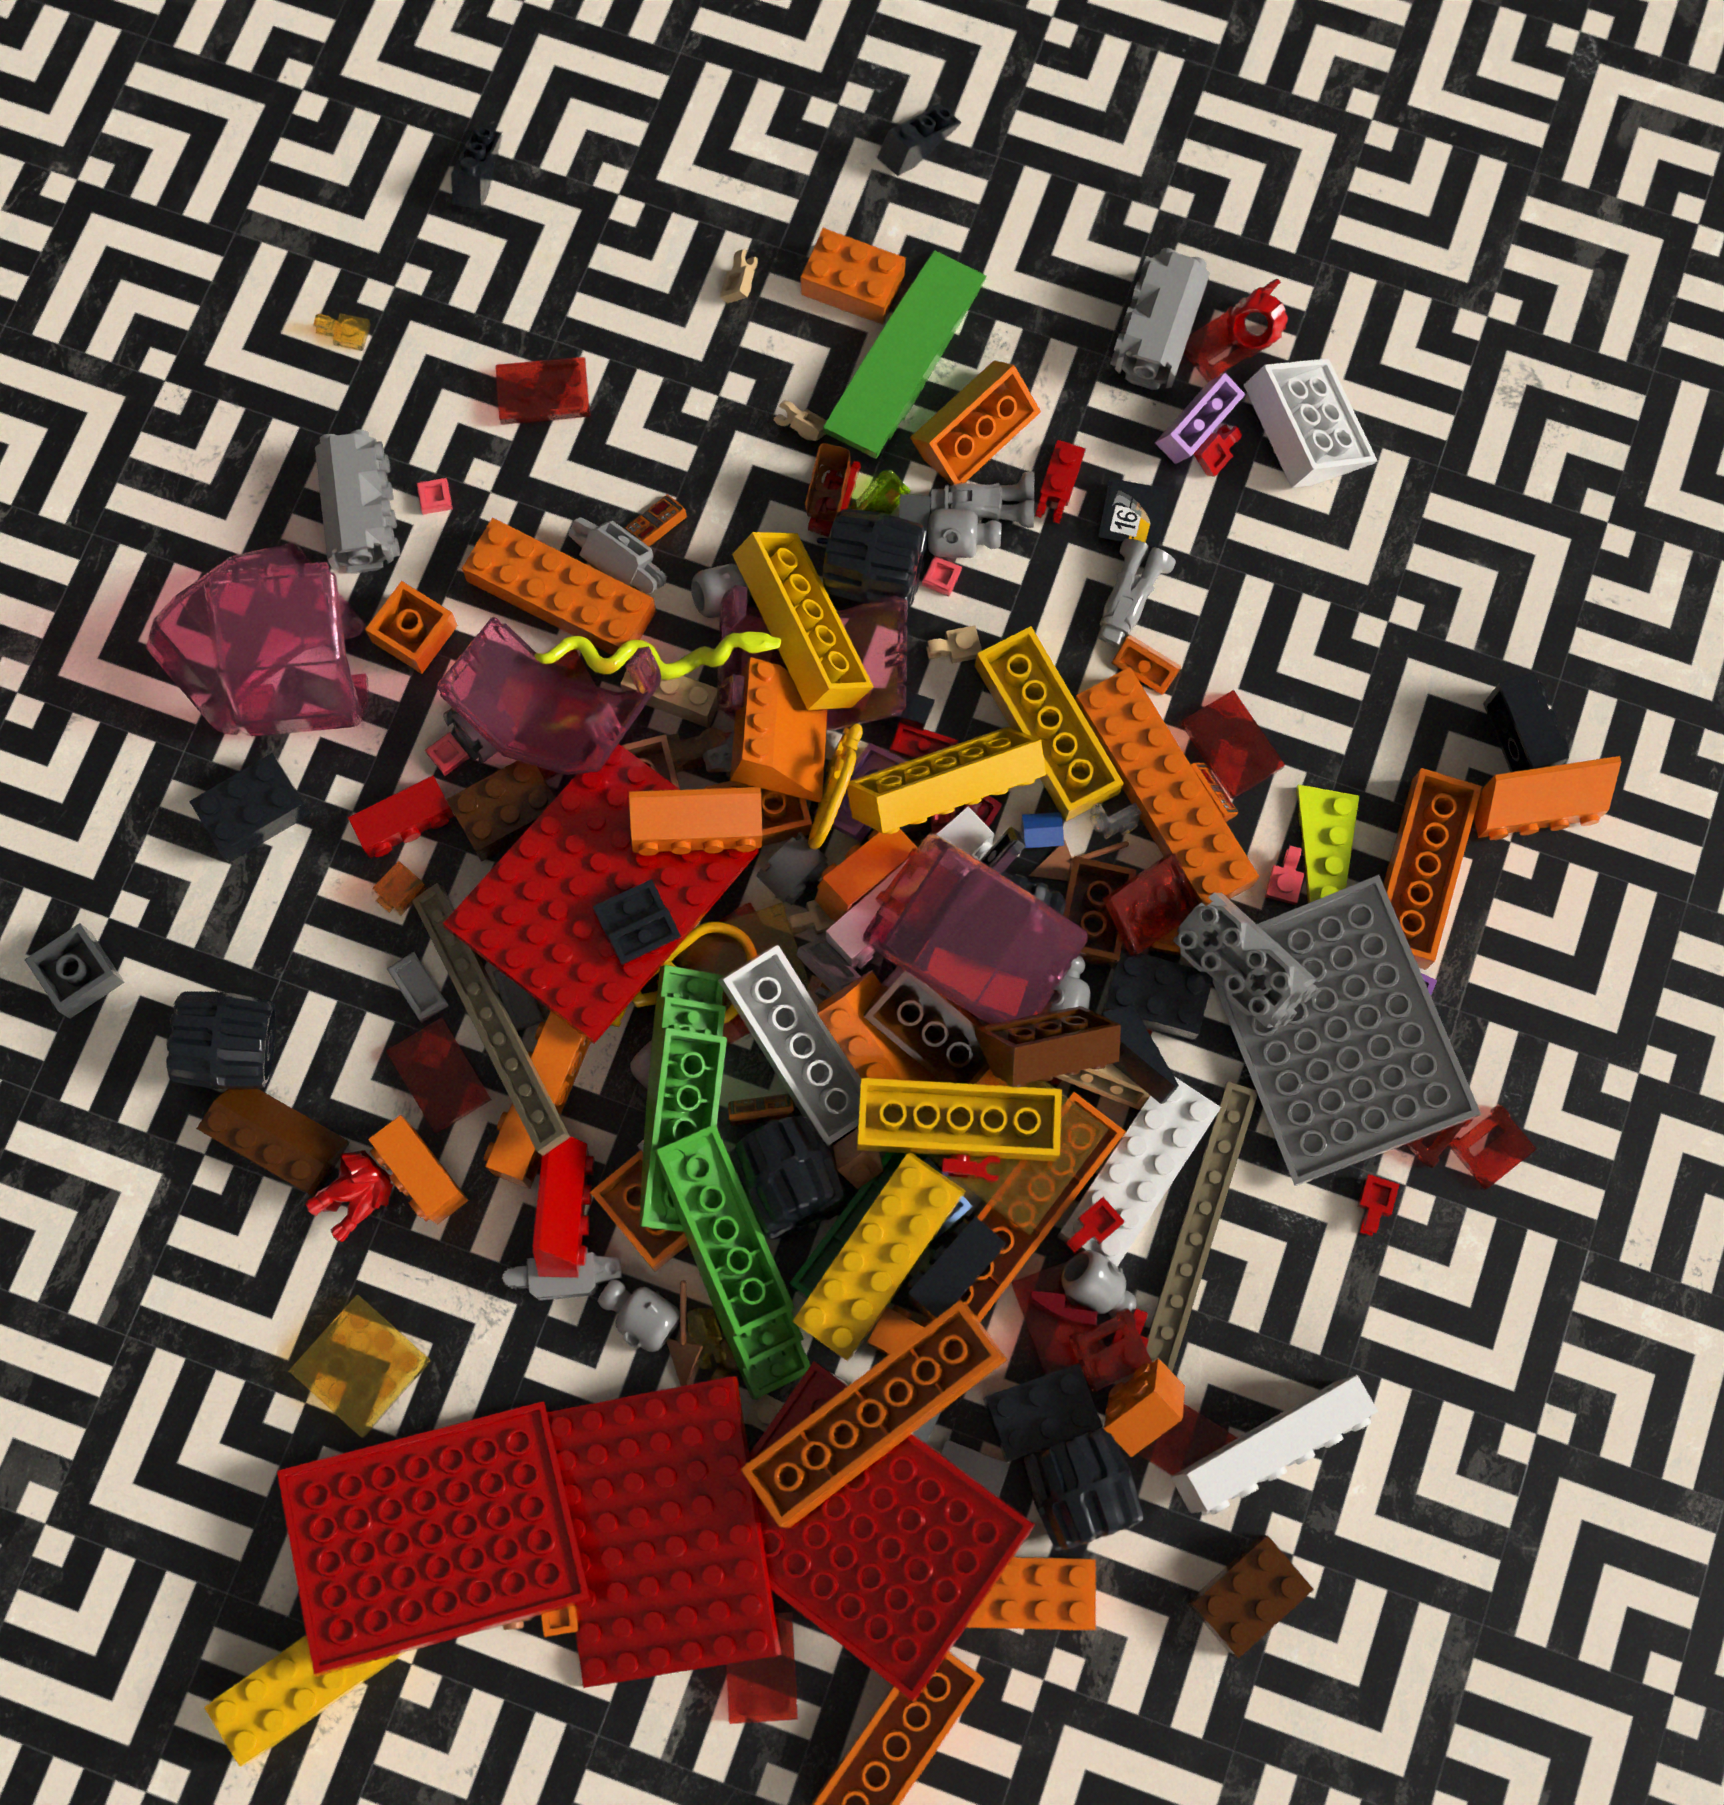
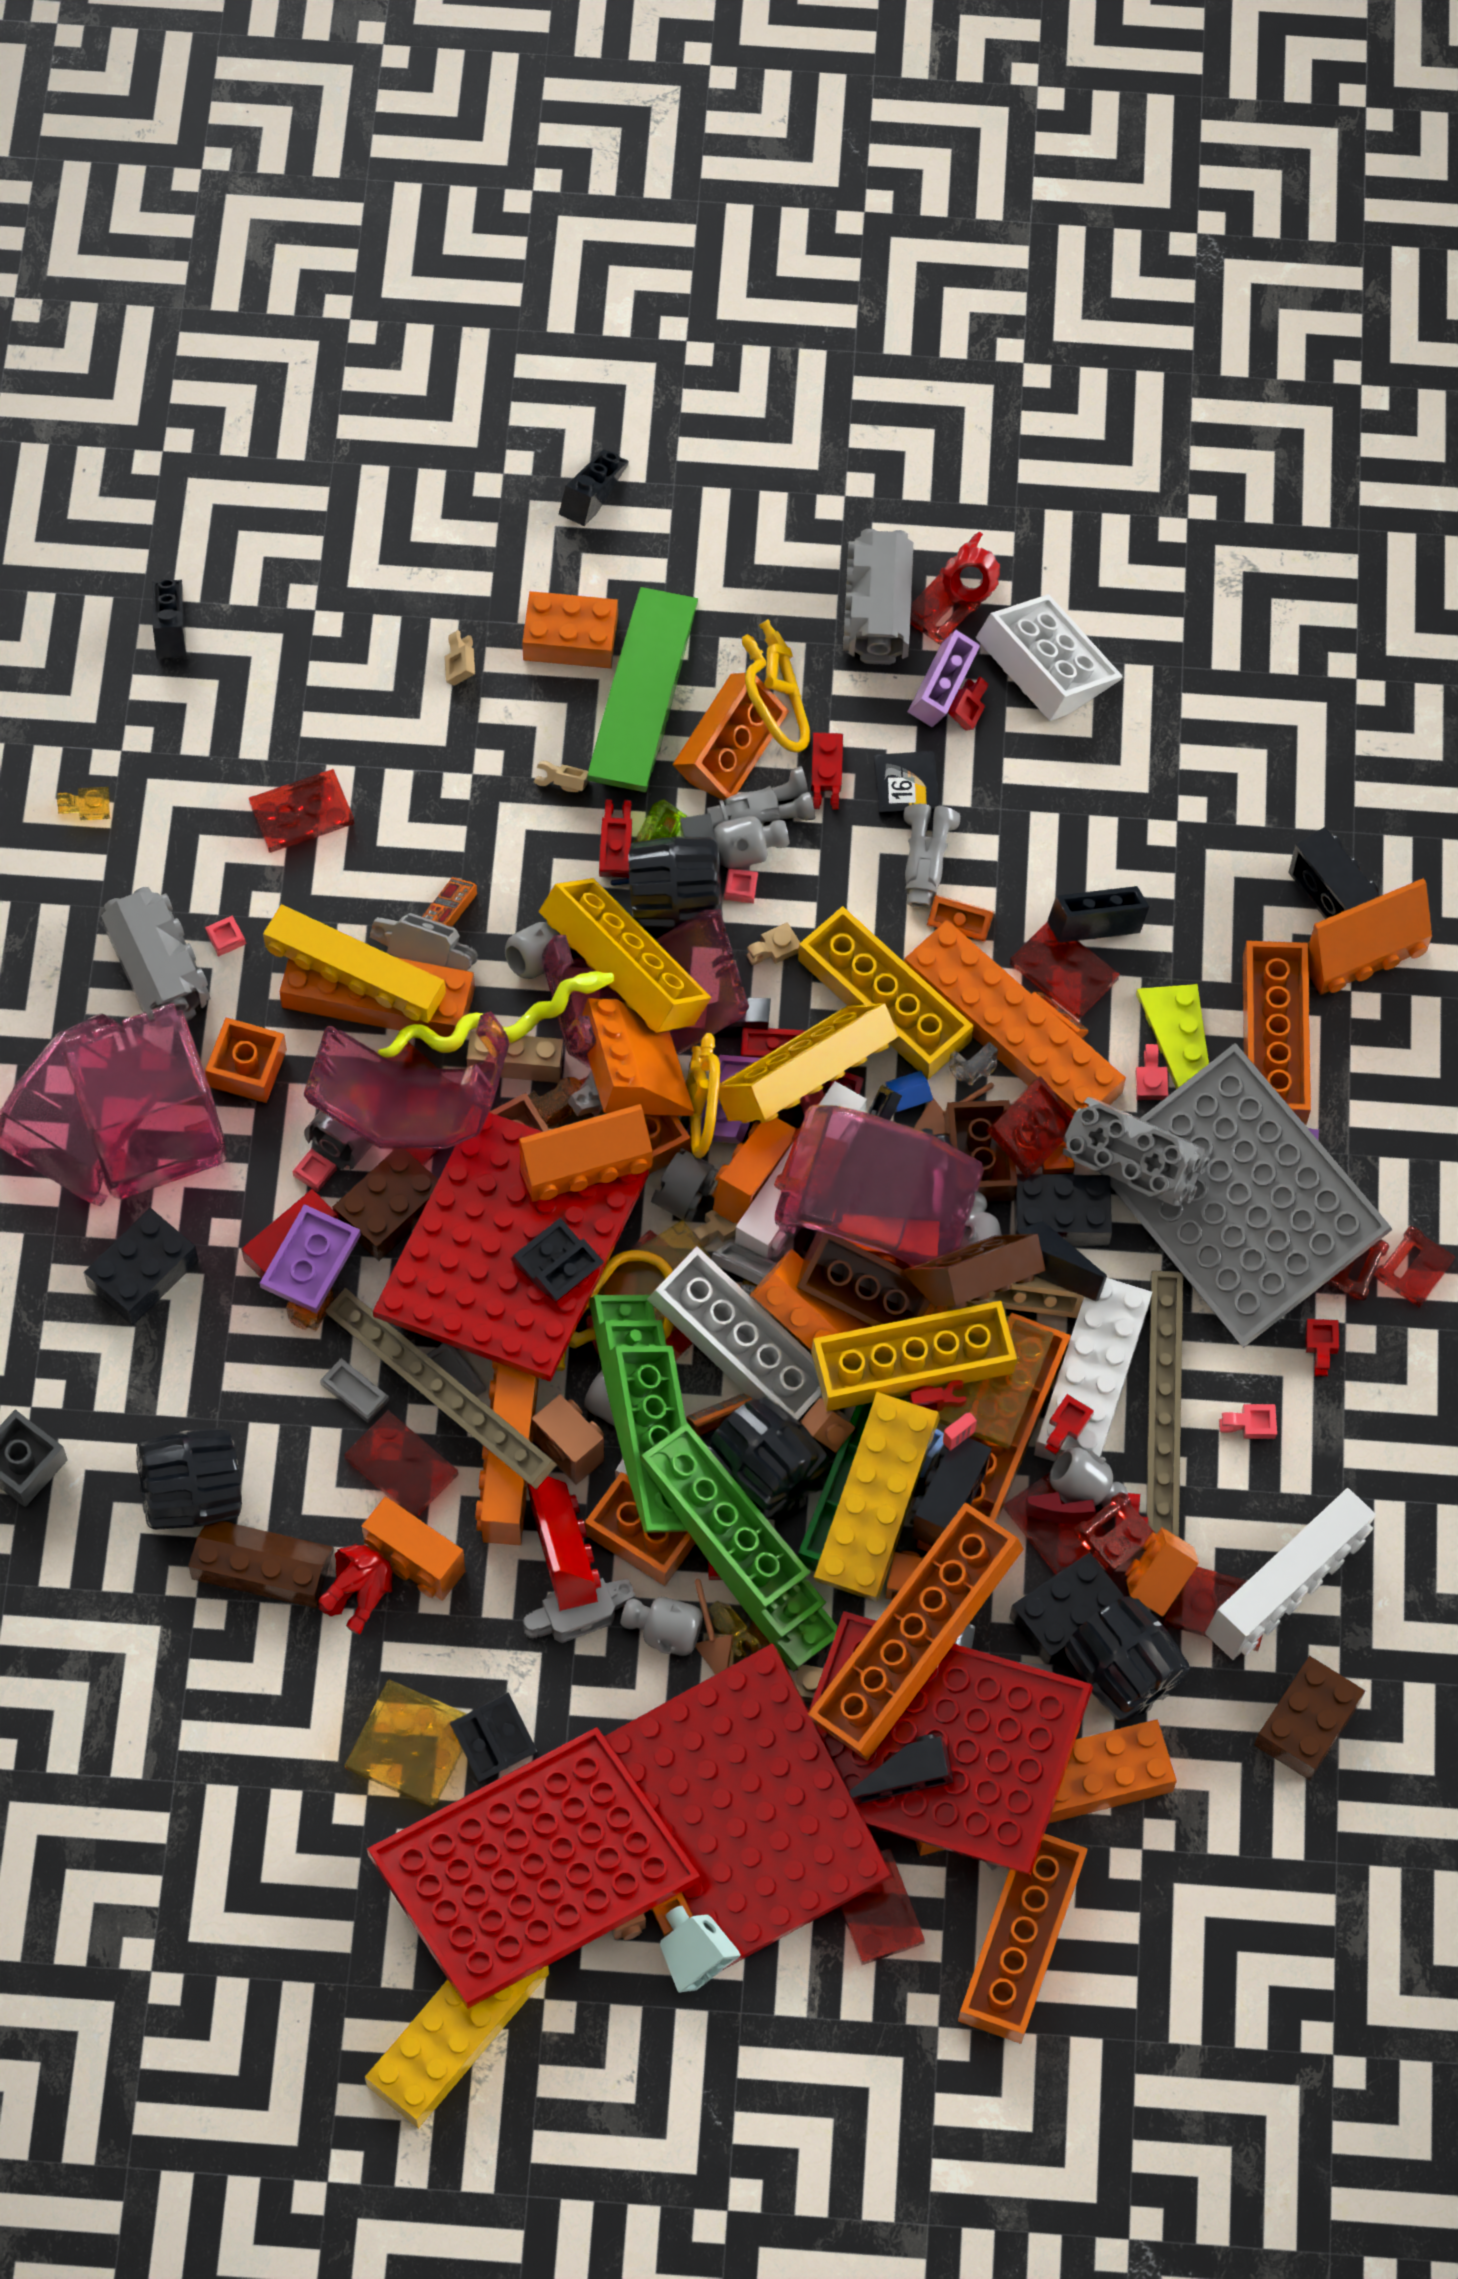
camera: 15 degrees left, 10 degrees down
dark orange piece [805,443,851,522] -> none
none -> medium lavender plate [260,1204,361,1313]
none -> yellow brick [263,904,446,1023]
none -> black slope [450,1692,538,1782]
none -> nougat brick [531,1394,605,1485]
none -> light aqua torso [660,1906,741,1993]
none -> yellow piece [742,619,810,753]
none -> black slope [850,1734,954,1805]
none -> coral tile [943,1412,977,1451]
none -> black brick [1047,886,1149,943]
none -> coral plate [1219,1404,1277,1439]

